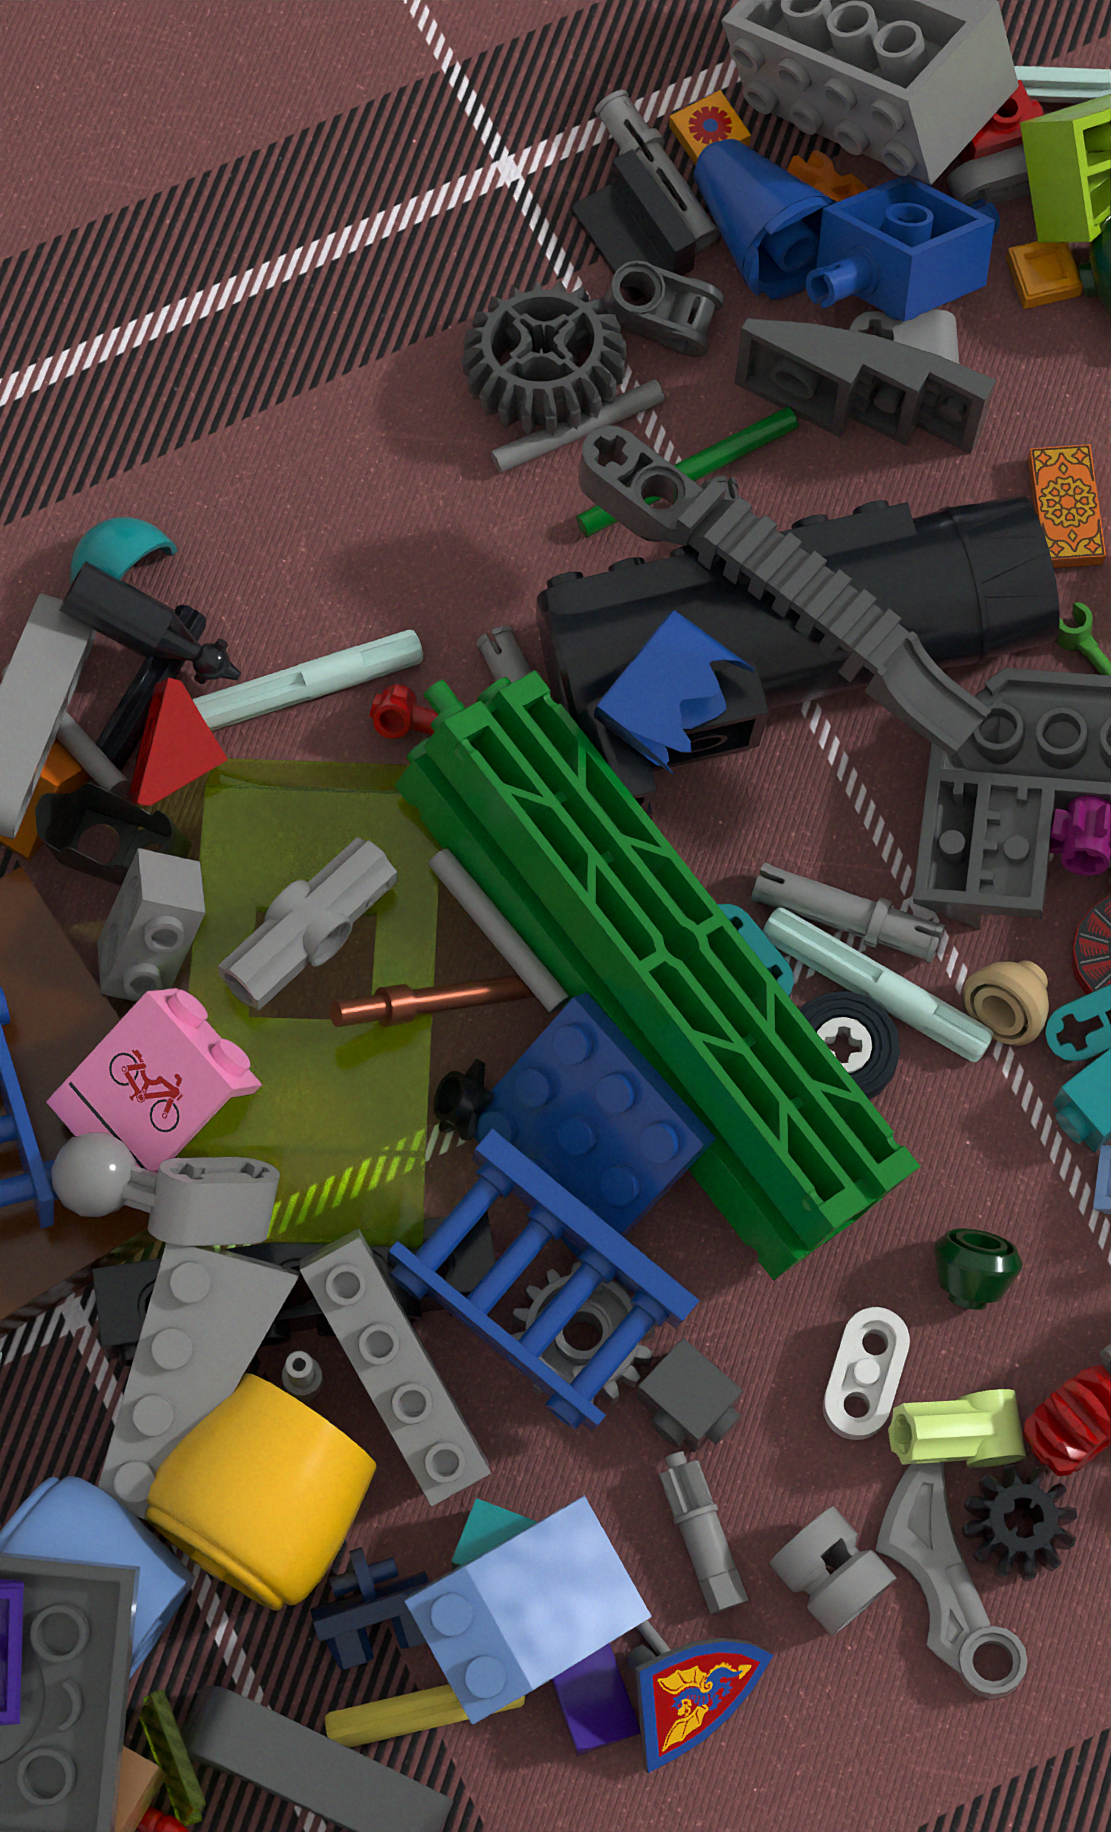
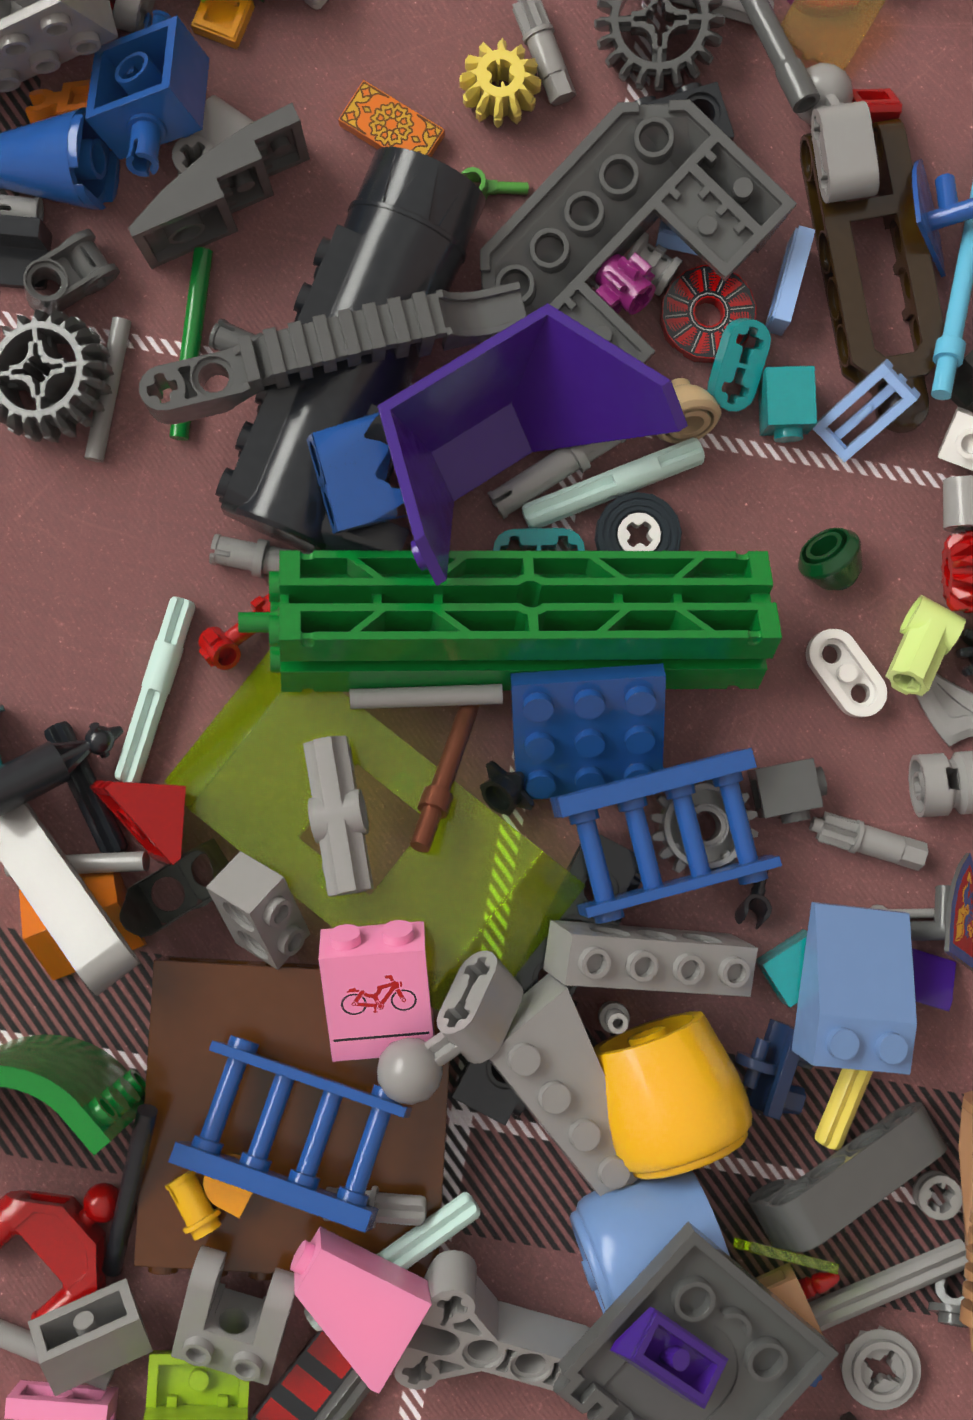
camera: 60 degrees left, 15 degrees up
none -> dark purple piece [378,303,688,586]
none -> black hand [735,870,772,929]

